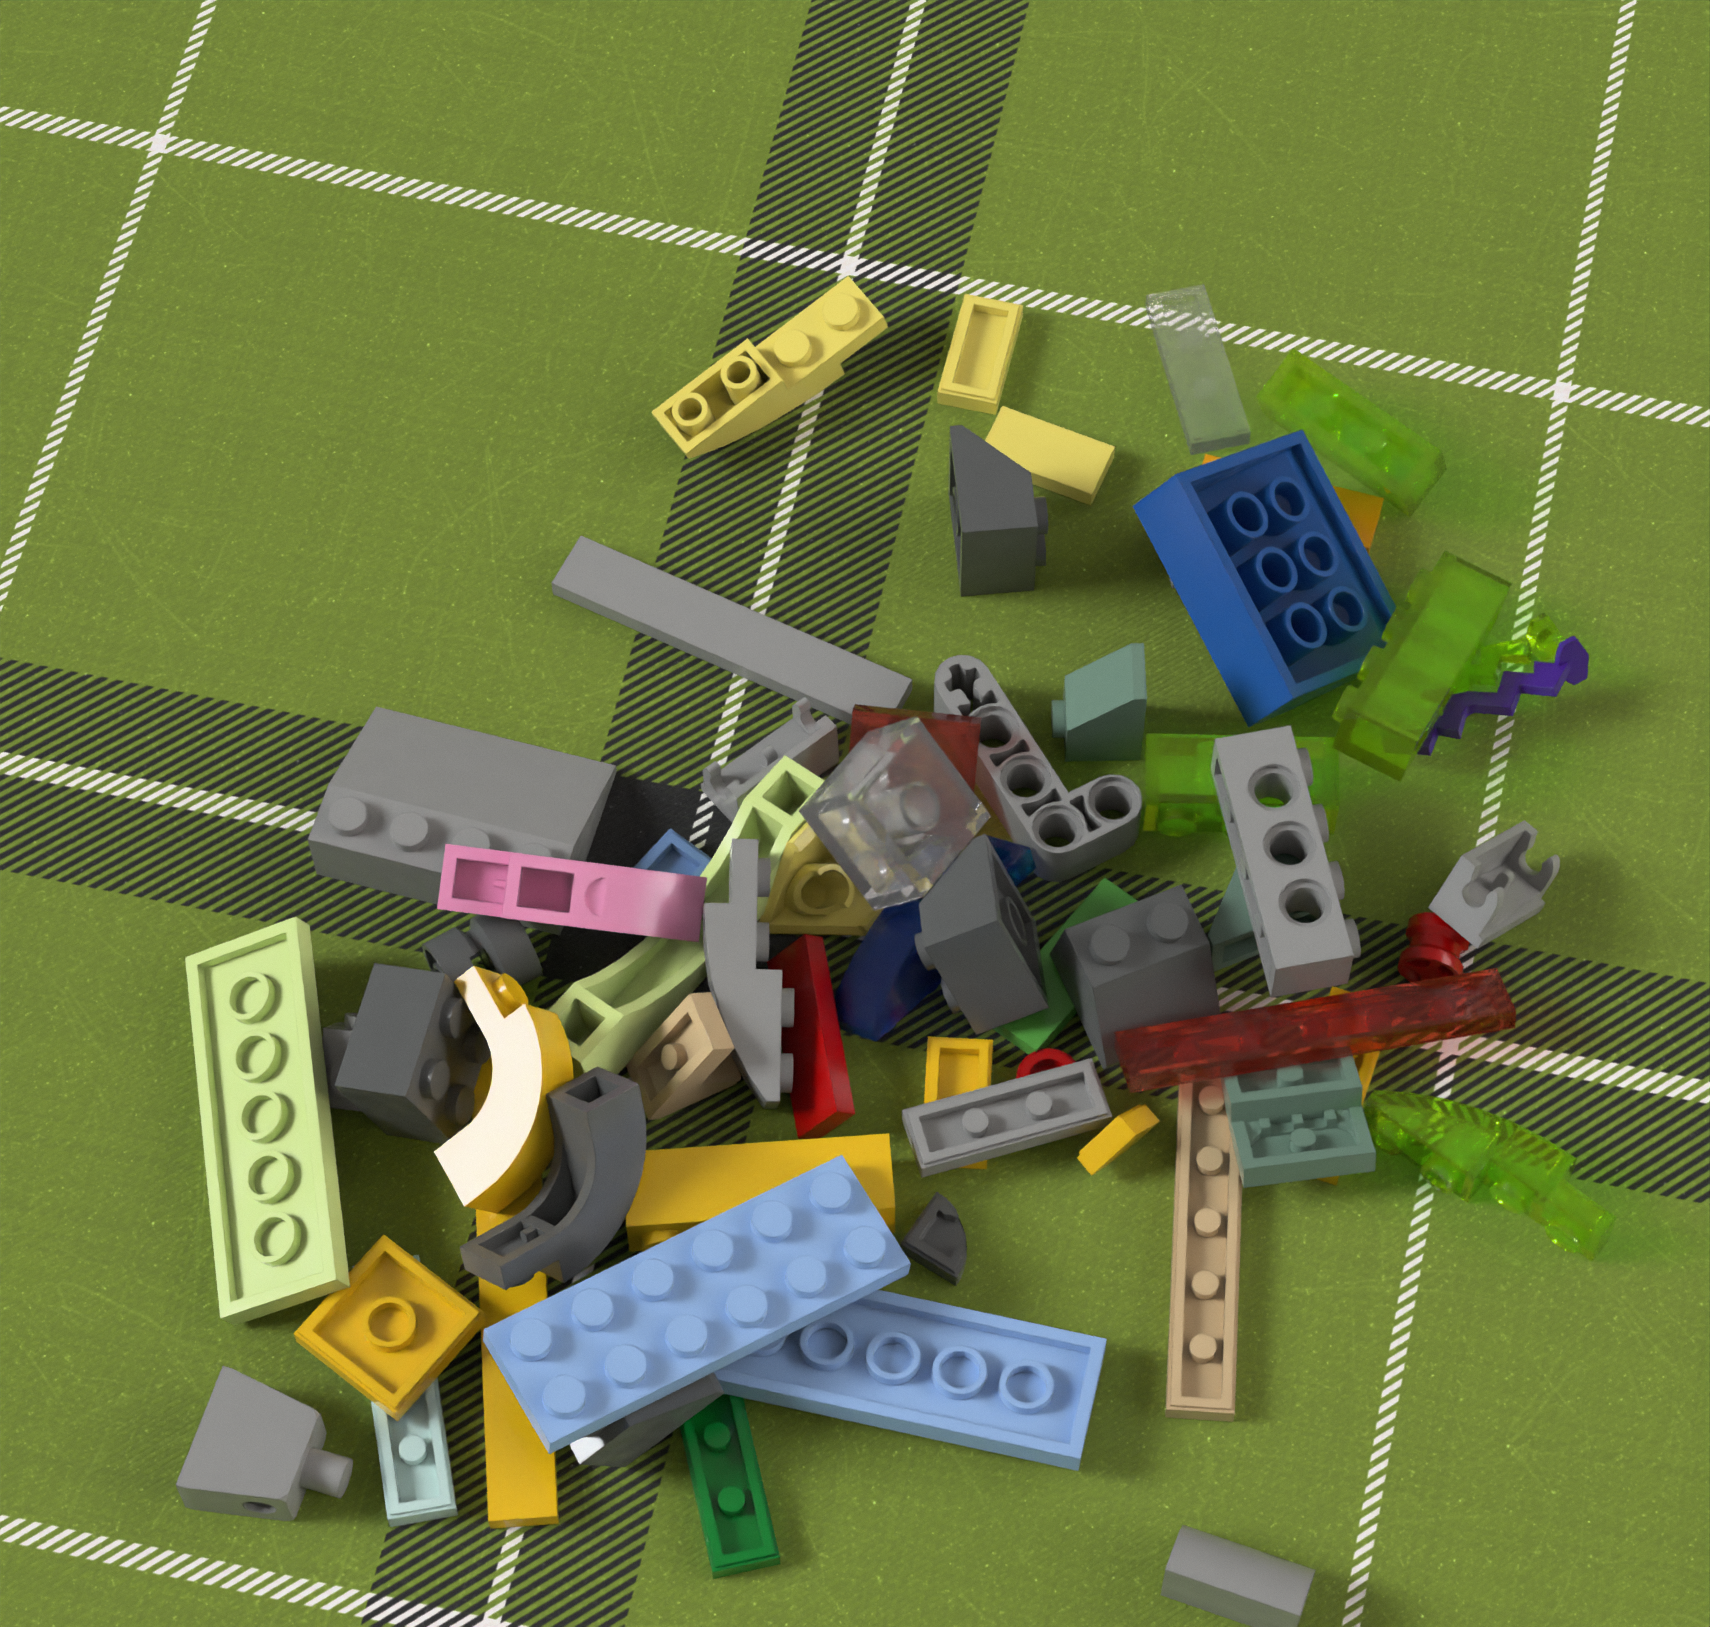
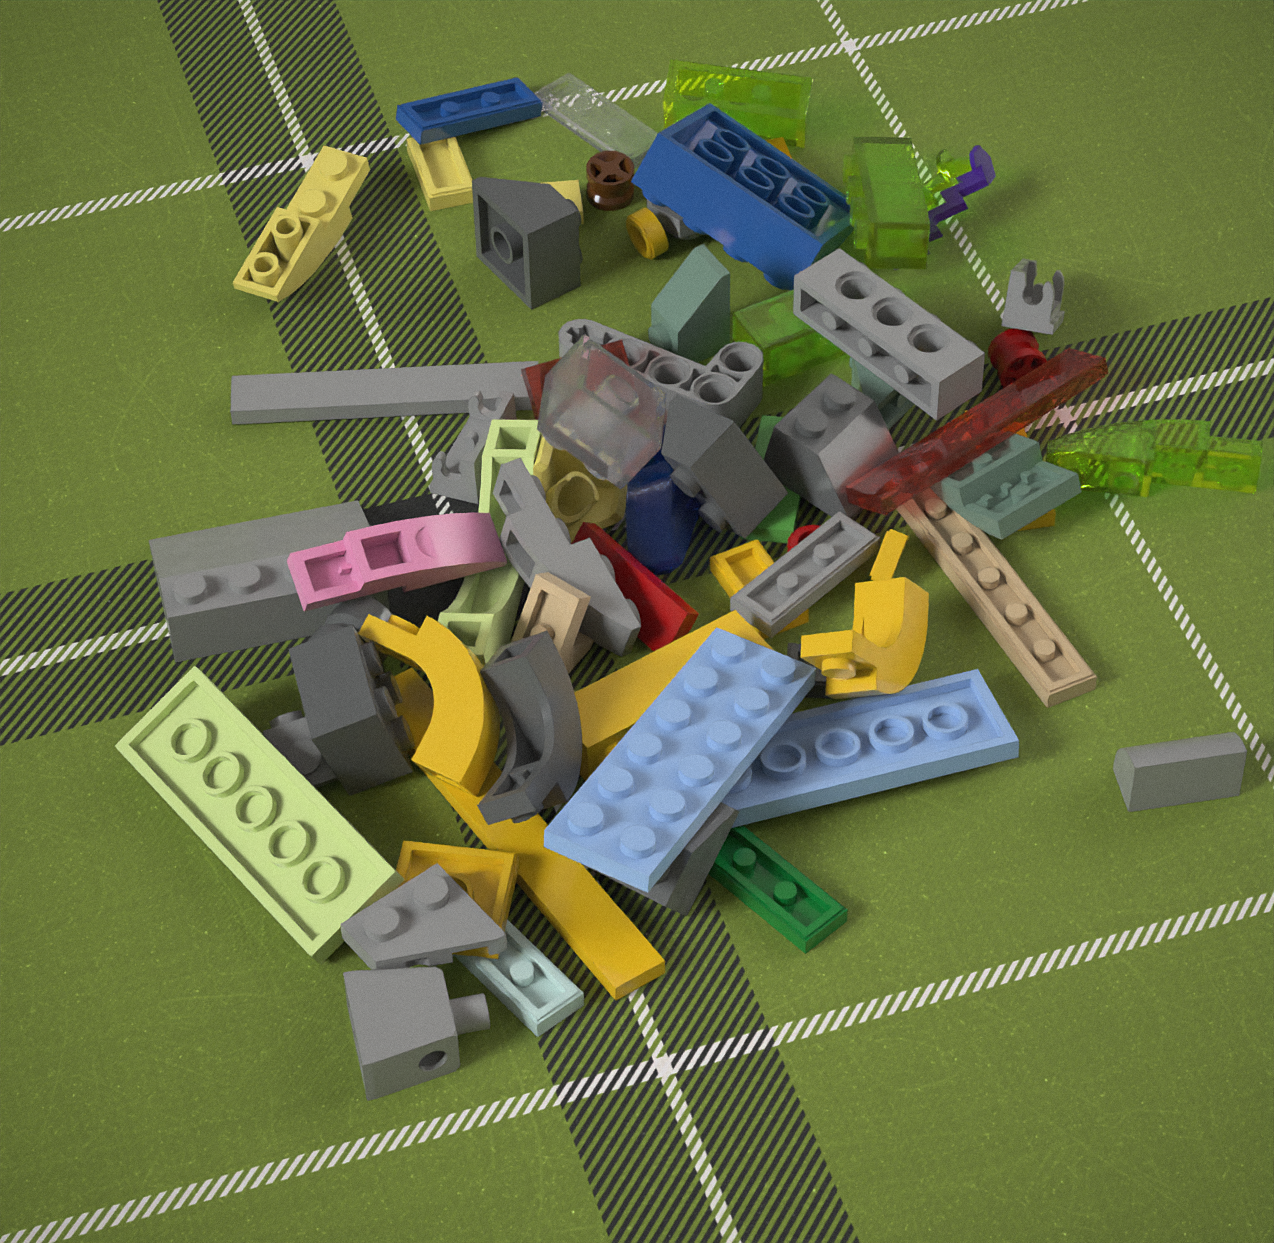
camera: 30 degrees left, 15 degrees down
none -> light grey wing [340,863,508,970]
none -> blue tile [396,77,543,145]
none -> reddish brown wheel [586,150,634,211]
none -> yellow tile [626,207,669,259]
none -> yellow arch [801,577,929,699]

